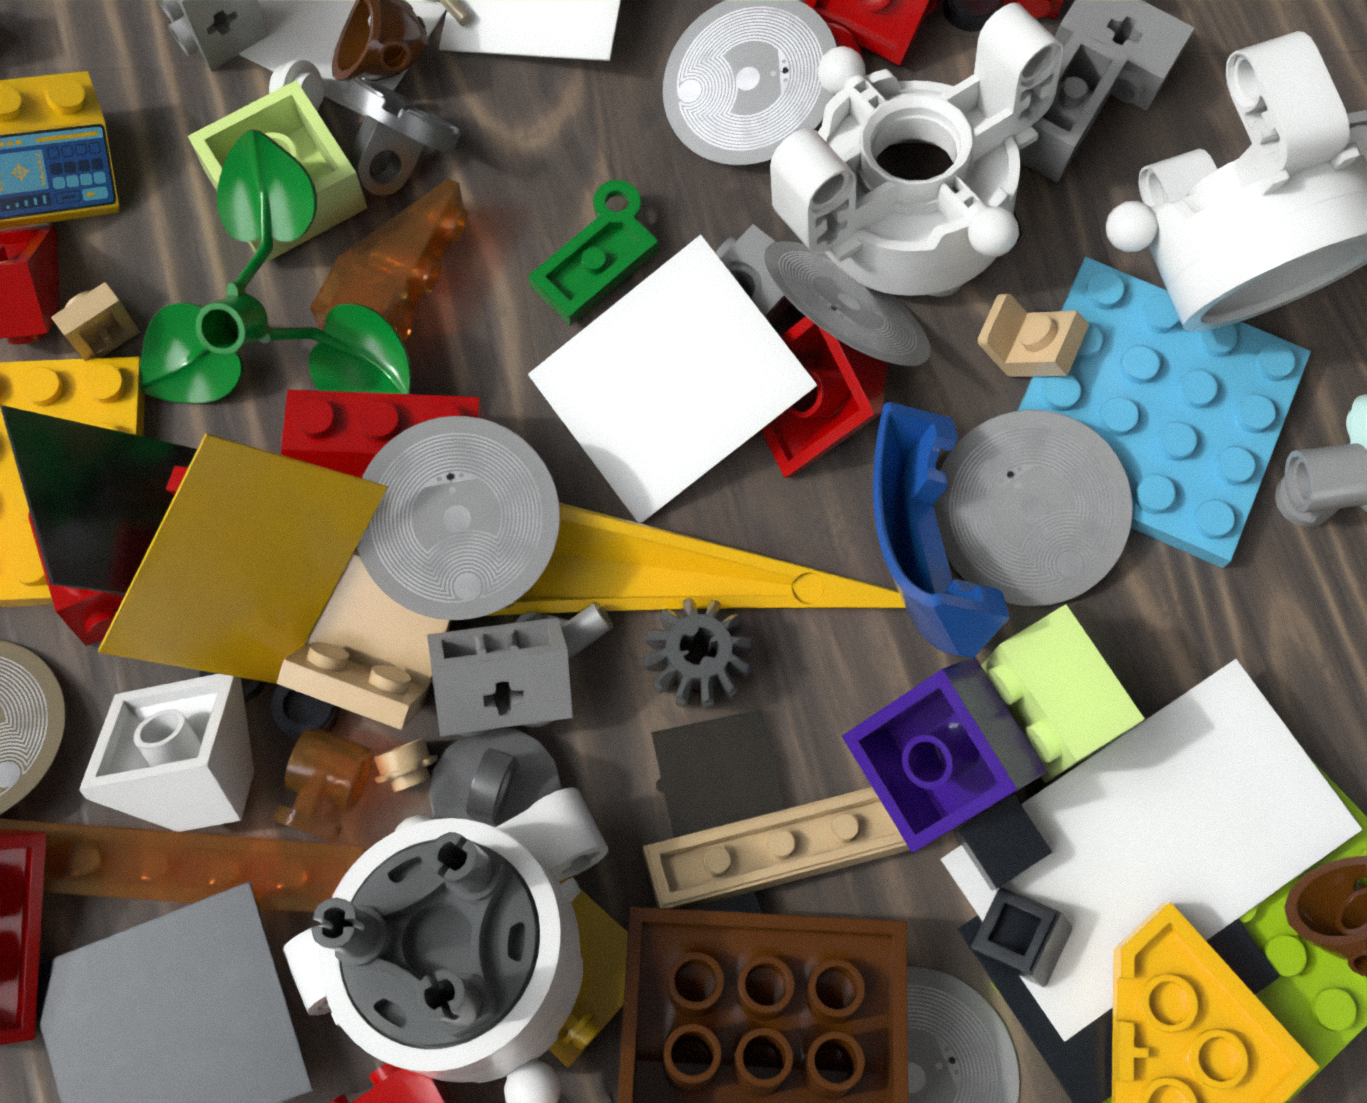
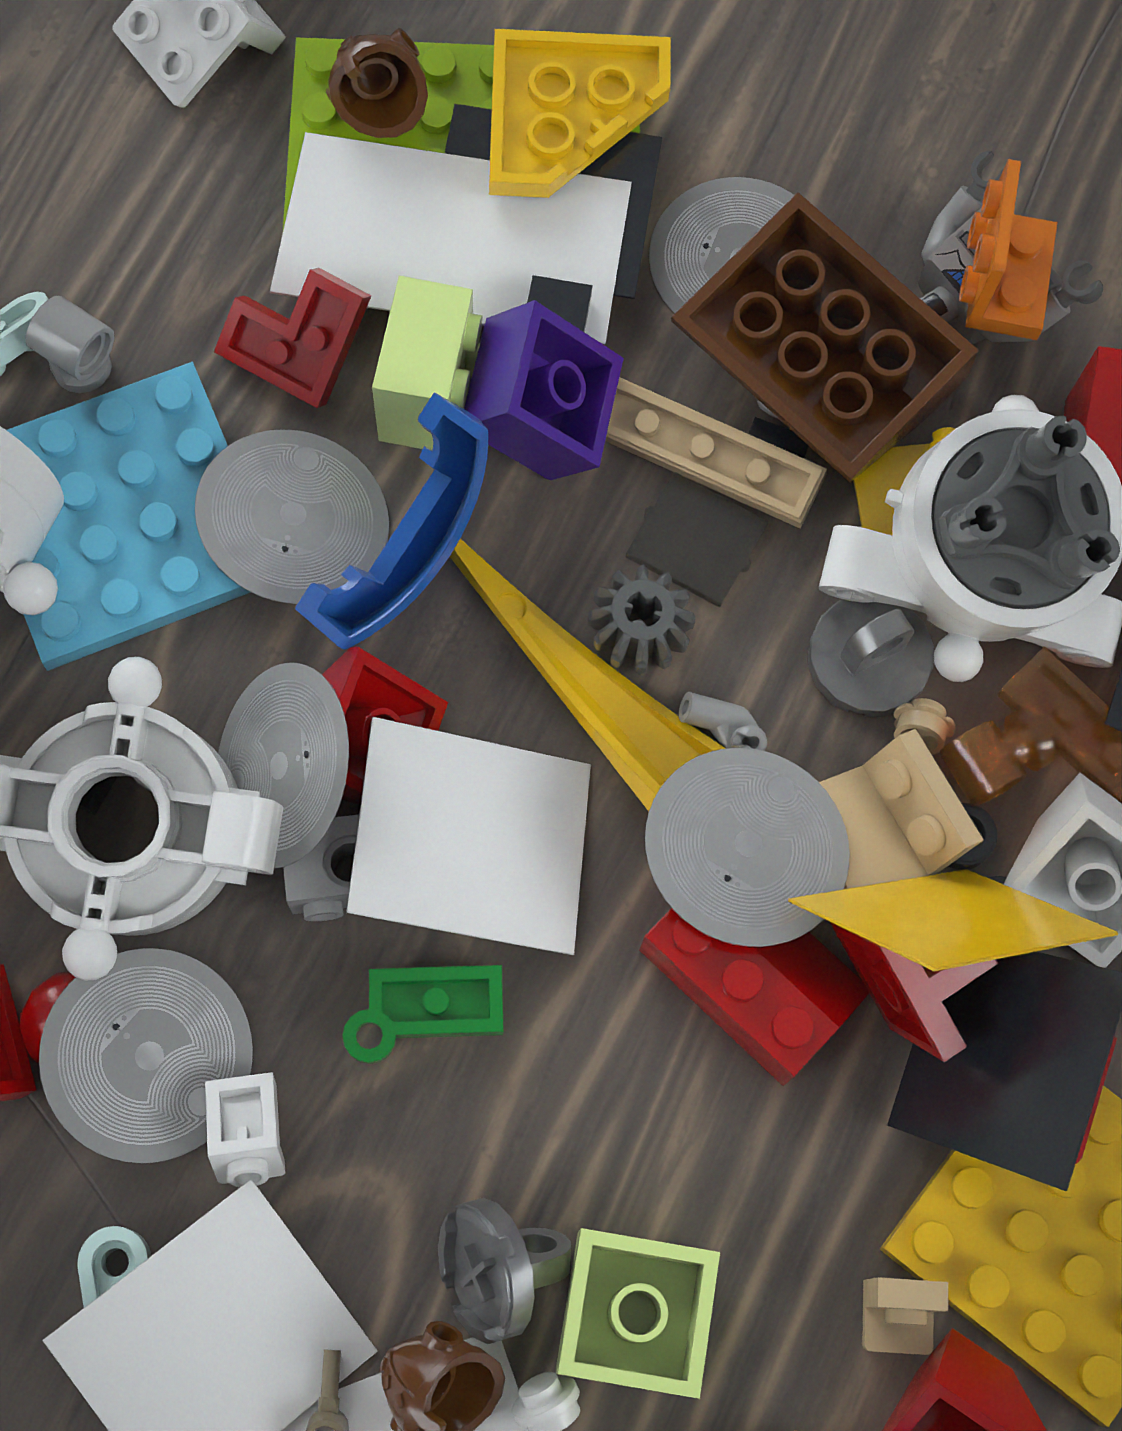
camera: 140 degrees left, 0 degrees up
green plant [139,129,412,403] -> none
clear orange slope [310,179,468,342] -> none
light grey brick [427,617,573,737] -> none
black slope [970,886,1072,988] -> none
tan bracket [978,294,1089,377] -> none
none -> white bracket [205,1072,285,1187]
none -> red plate [214,268,371,408]

